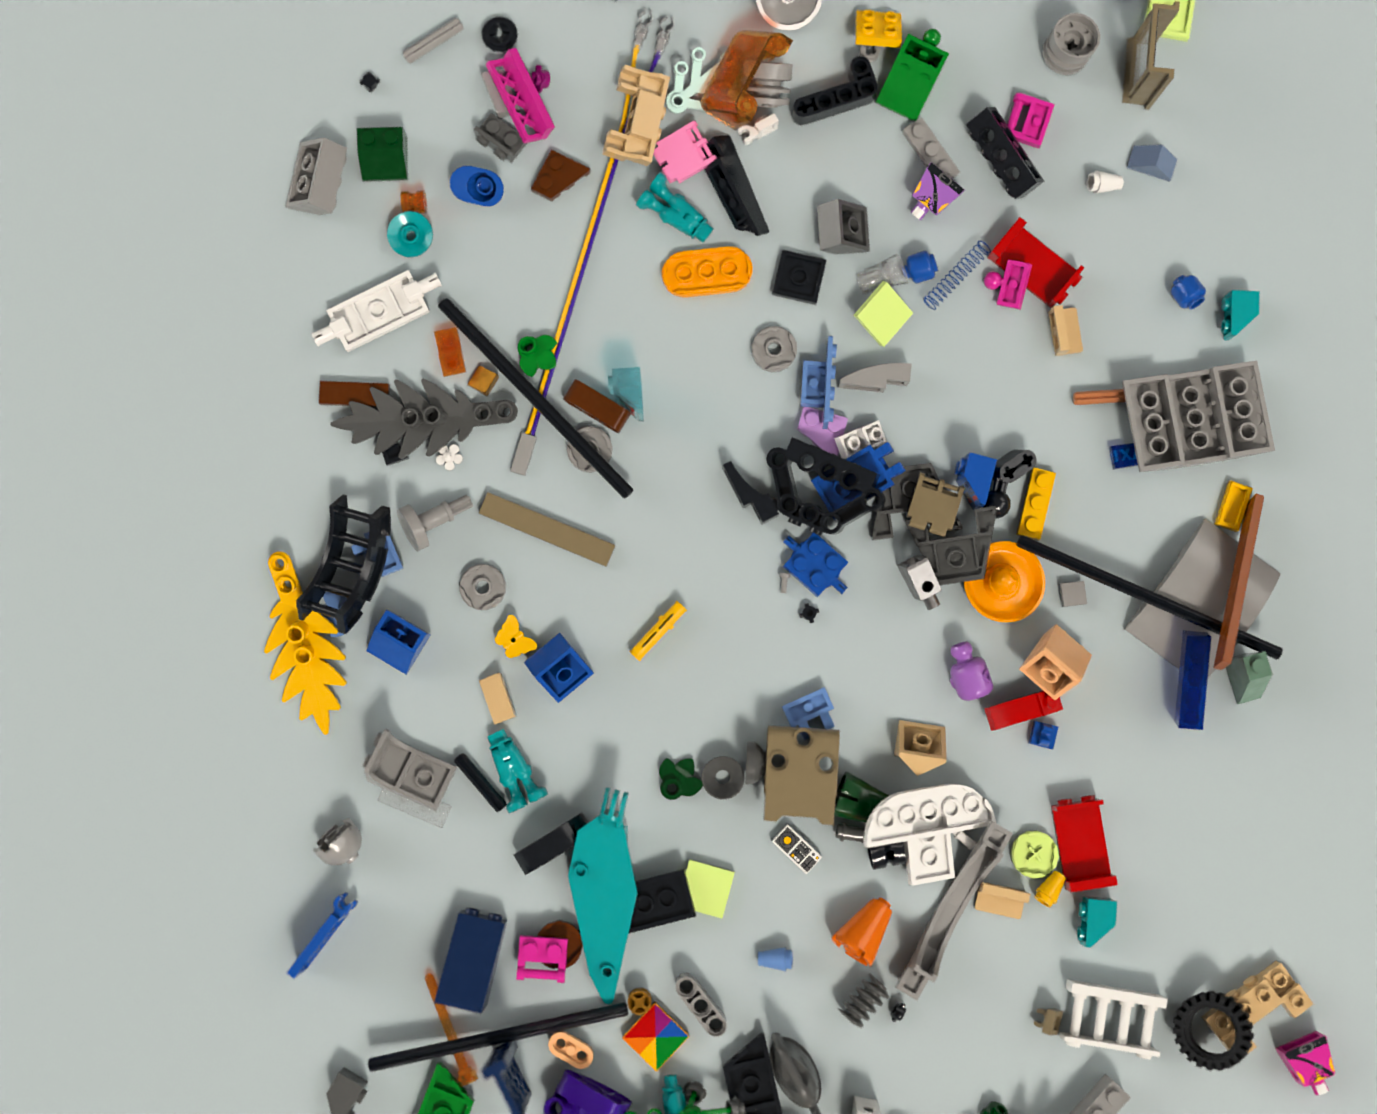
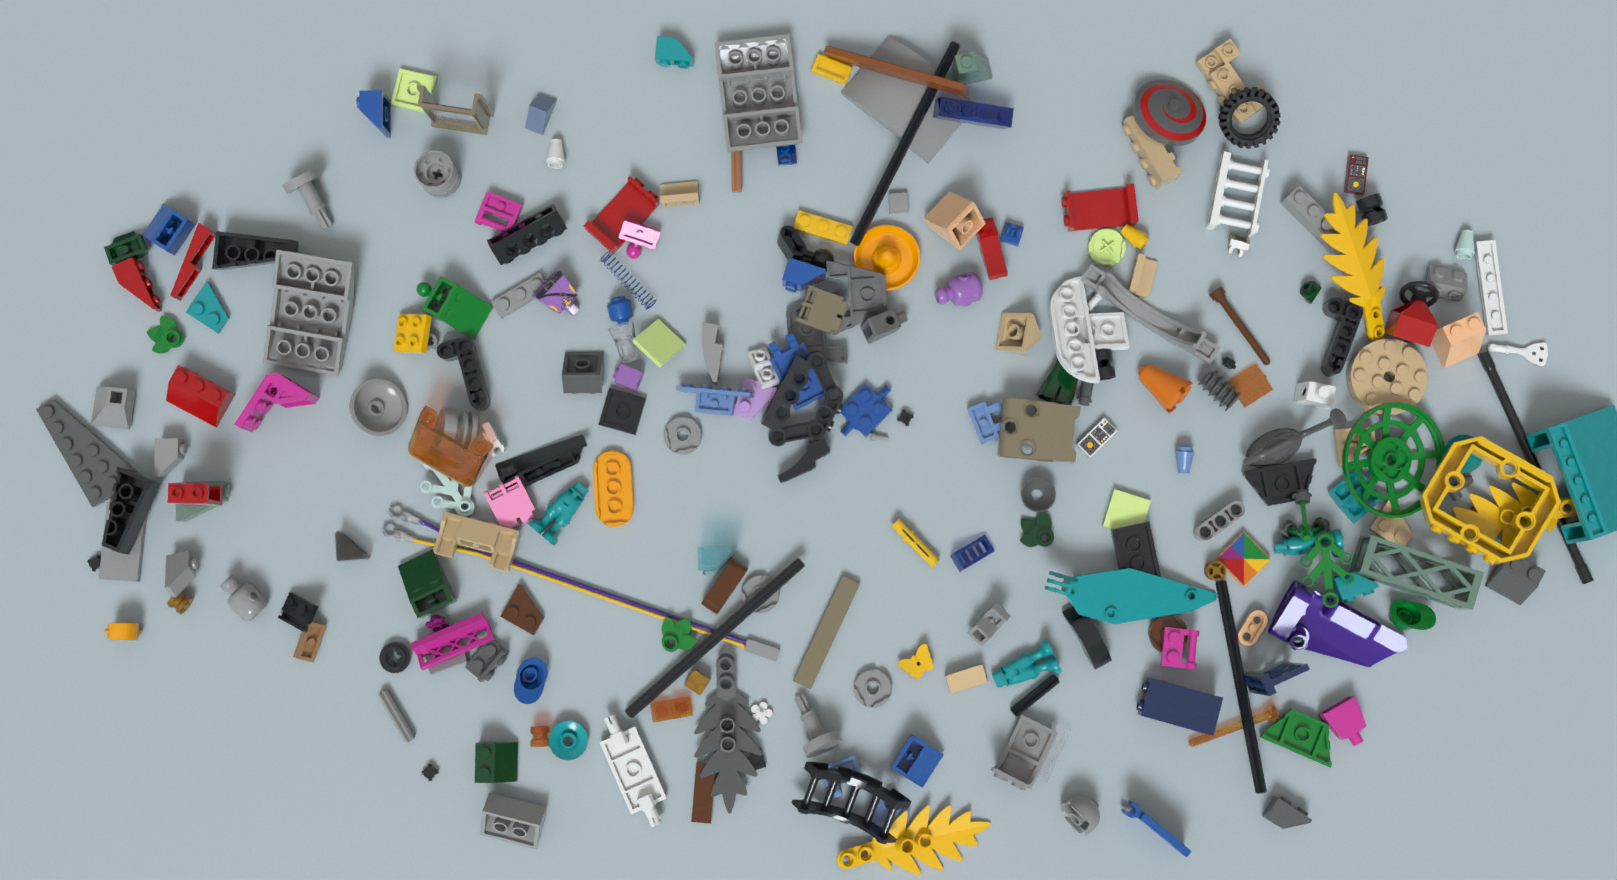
camera: 85 degrees left, 0 degrees up
blue slope [524,633,594,703] -> none
dark grey piece [745,741,766,785] -> none
teal slope [1077,896,1117,948] -> none
blue head [1171,275,1206,310] -> none
dark pink torso [1275,1031,1335,1095] -> none
none -> dark green slope [398,549,457,618]
none -> medium lavender brick [613,364,644,392]
none -> clear blue slope [950,535,995,572]
none -> light grey brick [968,603,1010,646]
none -> tan wedge [1122,115,1184,190]
none -> dark grey dish [1132,79,1206,146]
none -> reddish brown piece [1209,286,1271,365]
none -> clear orange piece [1229,364,1273,408]

